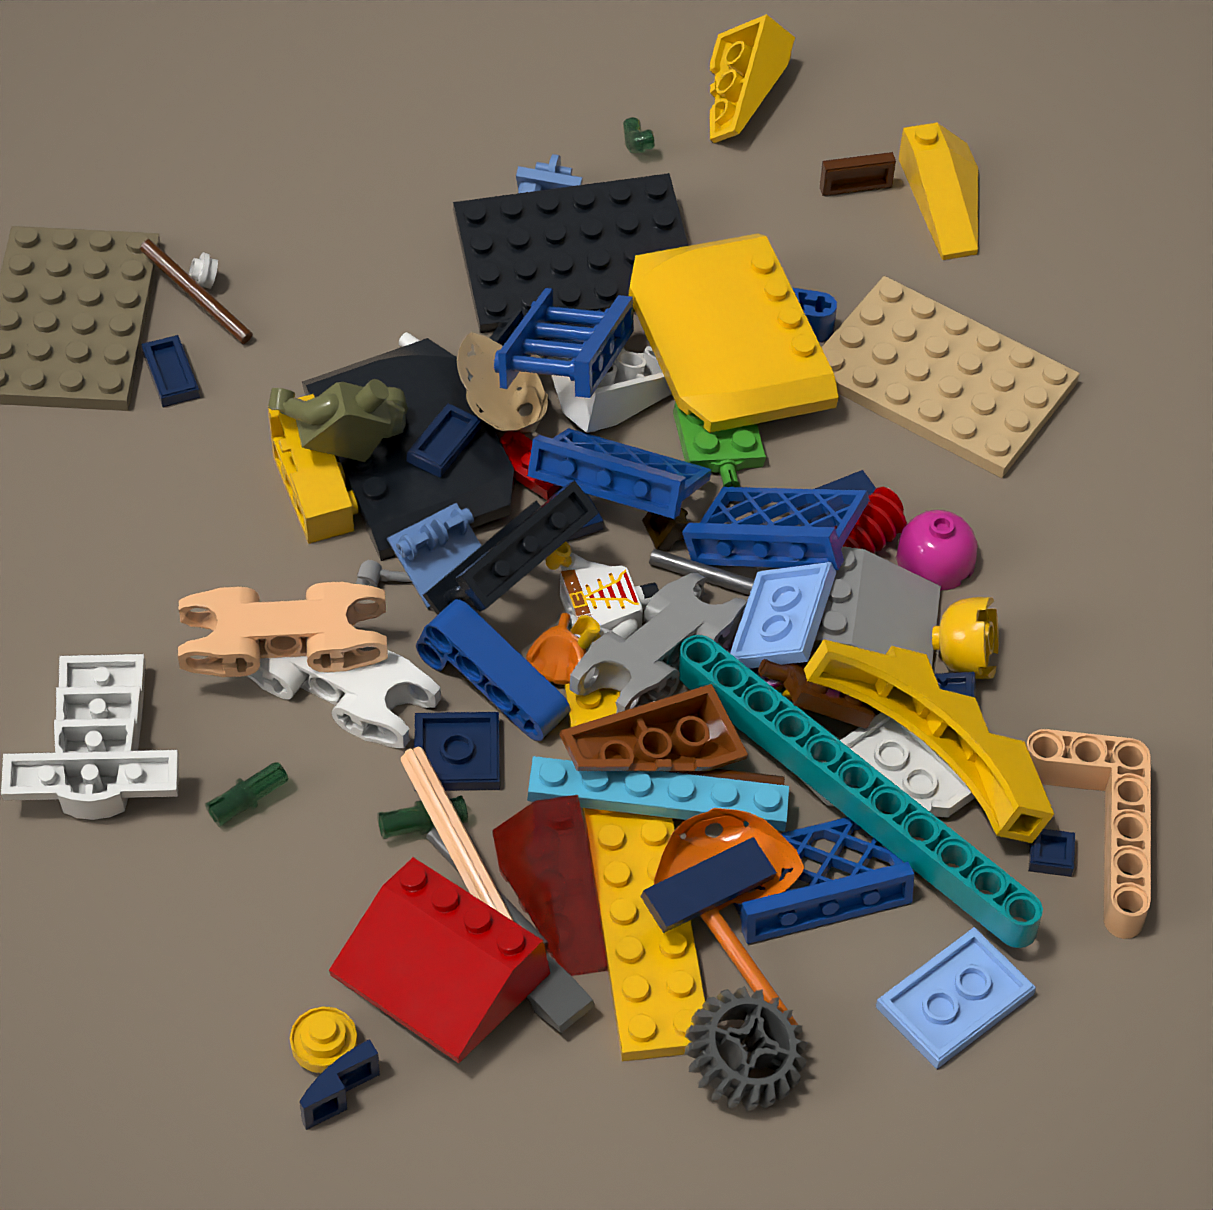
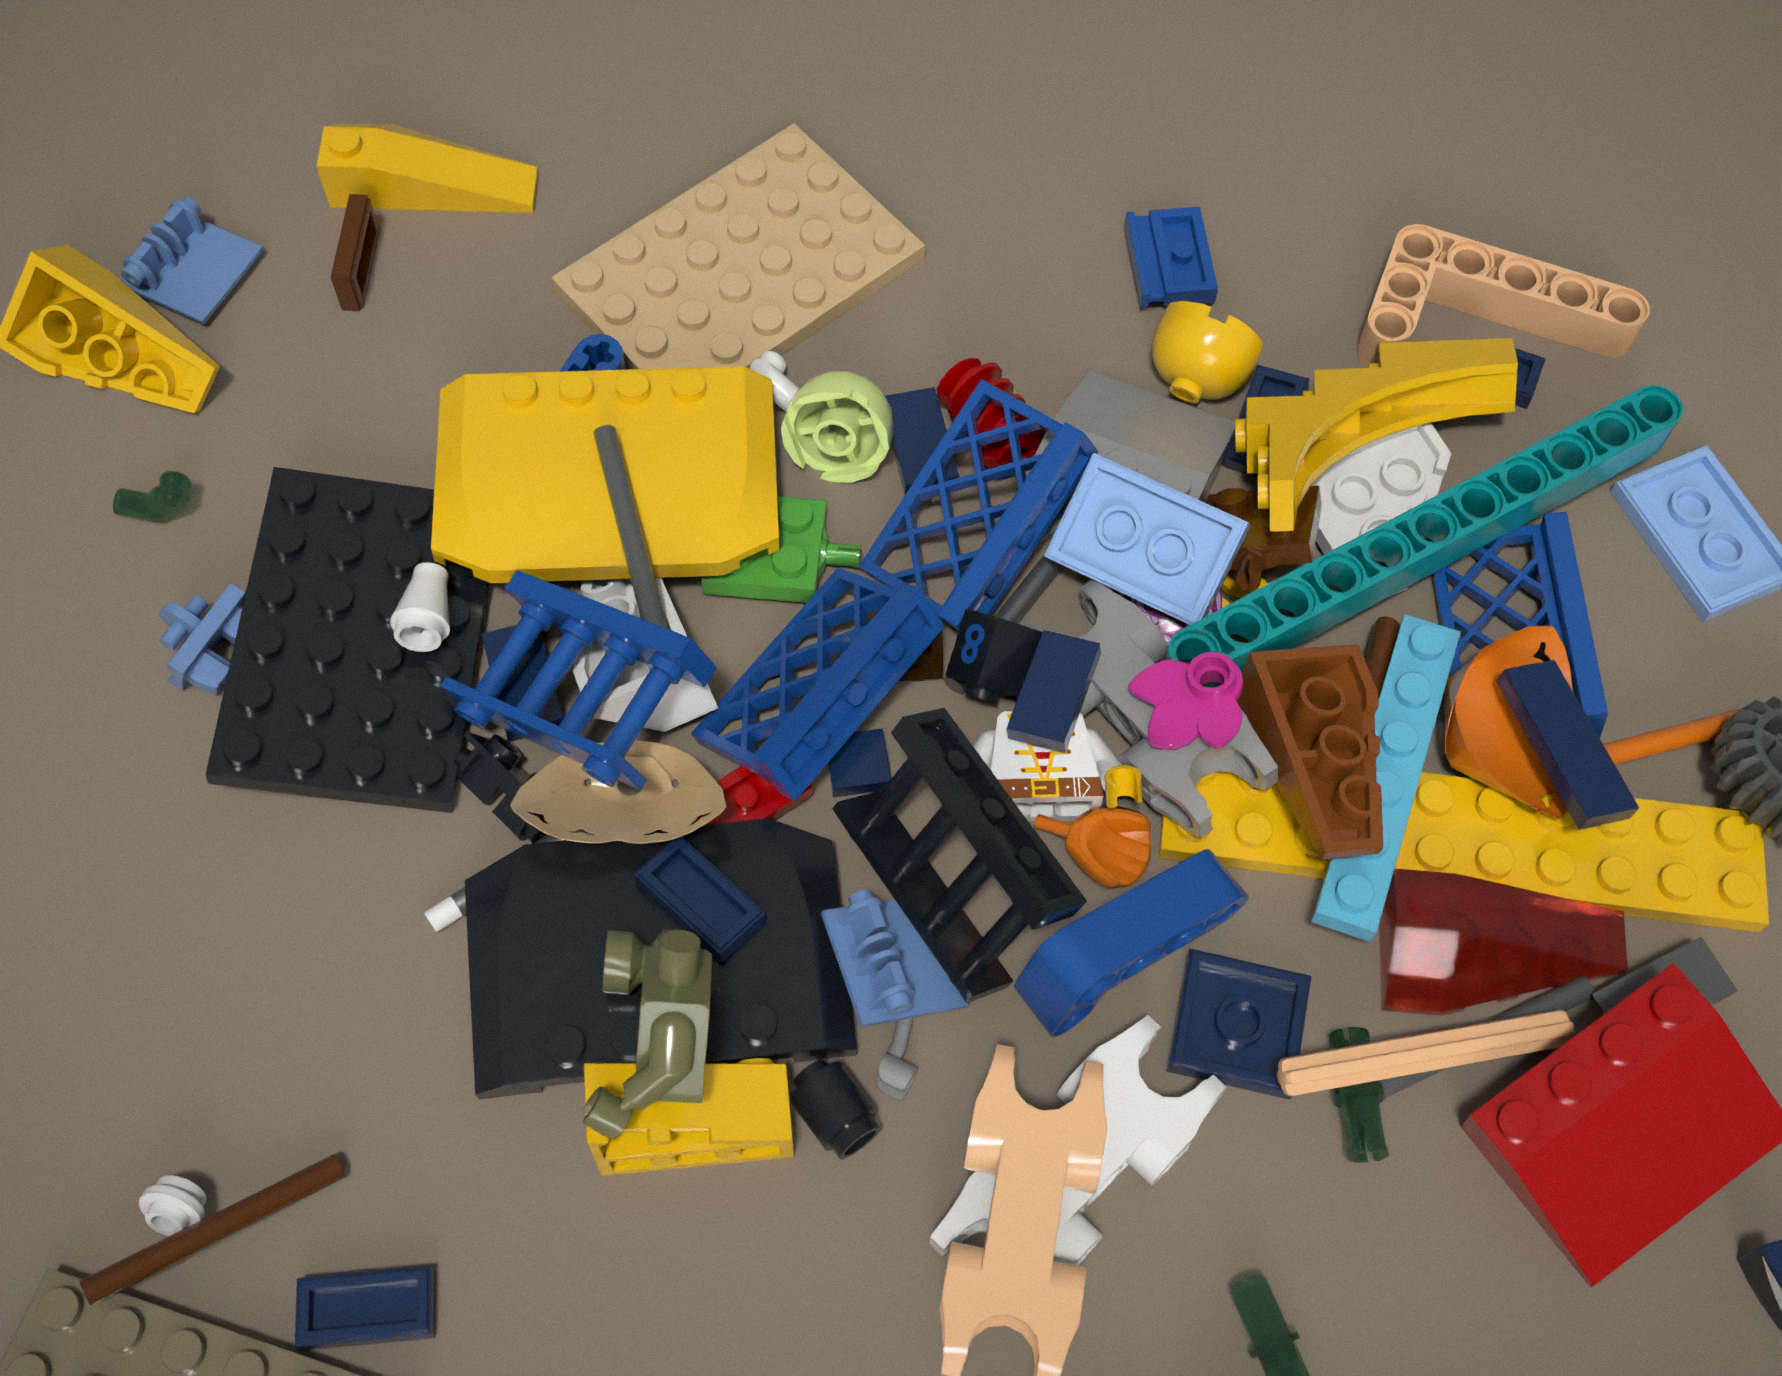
camera: 75 degrees left, 10 degrees up
yellow plate [290,1006,358,1073] -> none
dark pink cylinder [896,510,978,591] -> none
none -> medium blue hinge [119,197,264,324]
none -> white cone [390,562,450,652]
none -> dark grey bar [593,425,668,629]
none -> white arm [750,351,799,412]
none -> yellowish green cylinder [781,371,894,483]
none -> black brick [789,1060,881,1160]
none -> black brick [945,609,1043,704]
none -> dark blue tile [1006,630,1101,753]
none -> blue plate [1124,207,1218,308]
none -> dark pink plate [1128,652,1243,750]

